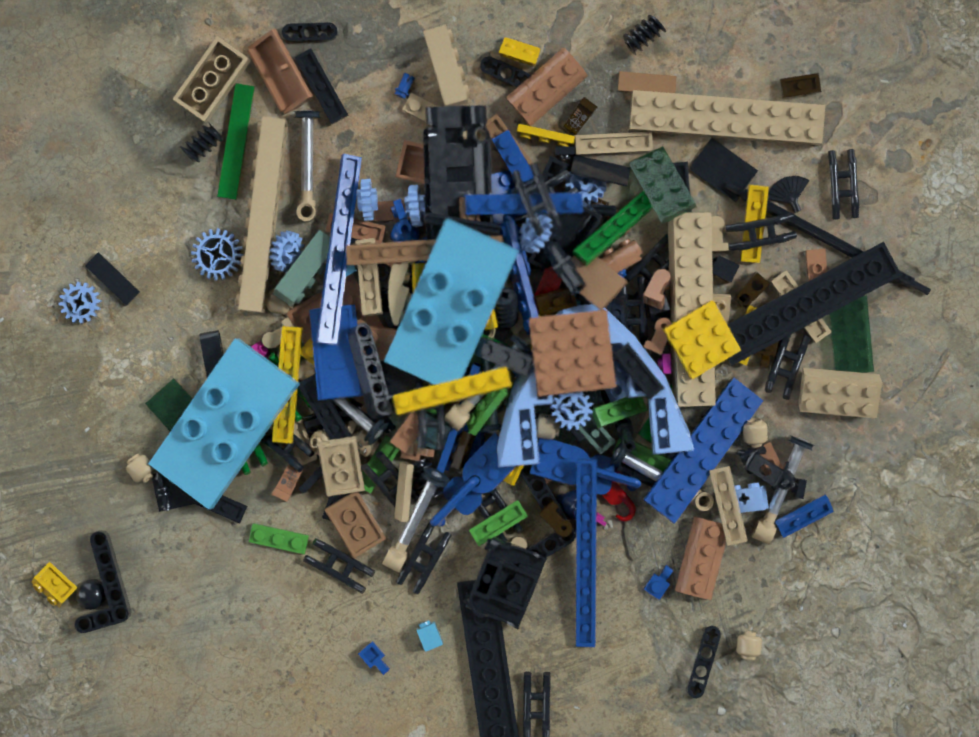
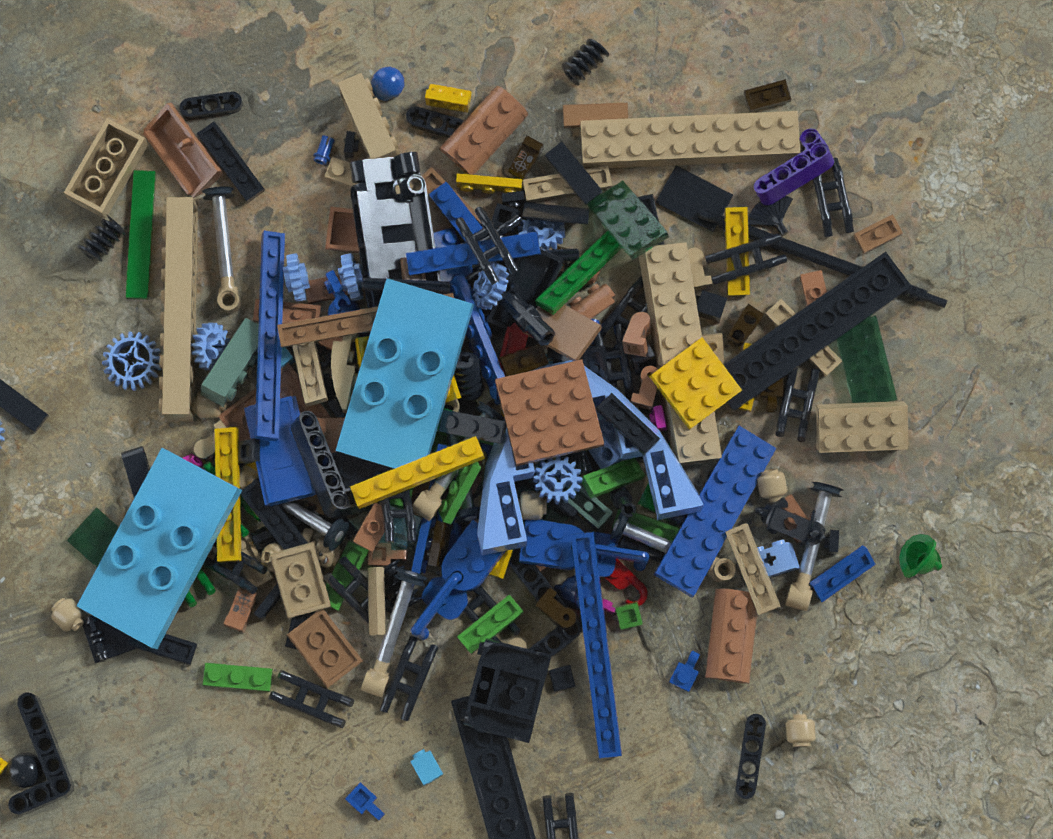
camera: 10 degrees left, 10 degrees down
none -> black tile [238,438,260,464]
none -> black plate [344,131,360,159]
none -> blue hair [370,66,405,101]
none -> black tile [545,141,603,206]
none -> black tile [549,665,576,692]
none -> bright green plate [616,602,643,630]
none -> dark purple beam [754,128,834,205]
none -> medium nougat plate [853,214,903,254]
none -> green helmet [899,534,942,578]

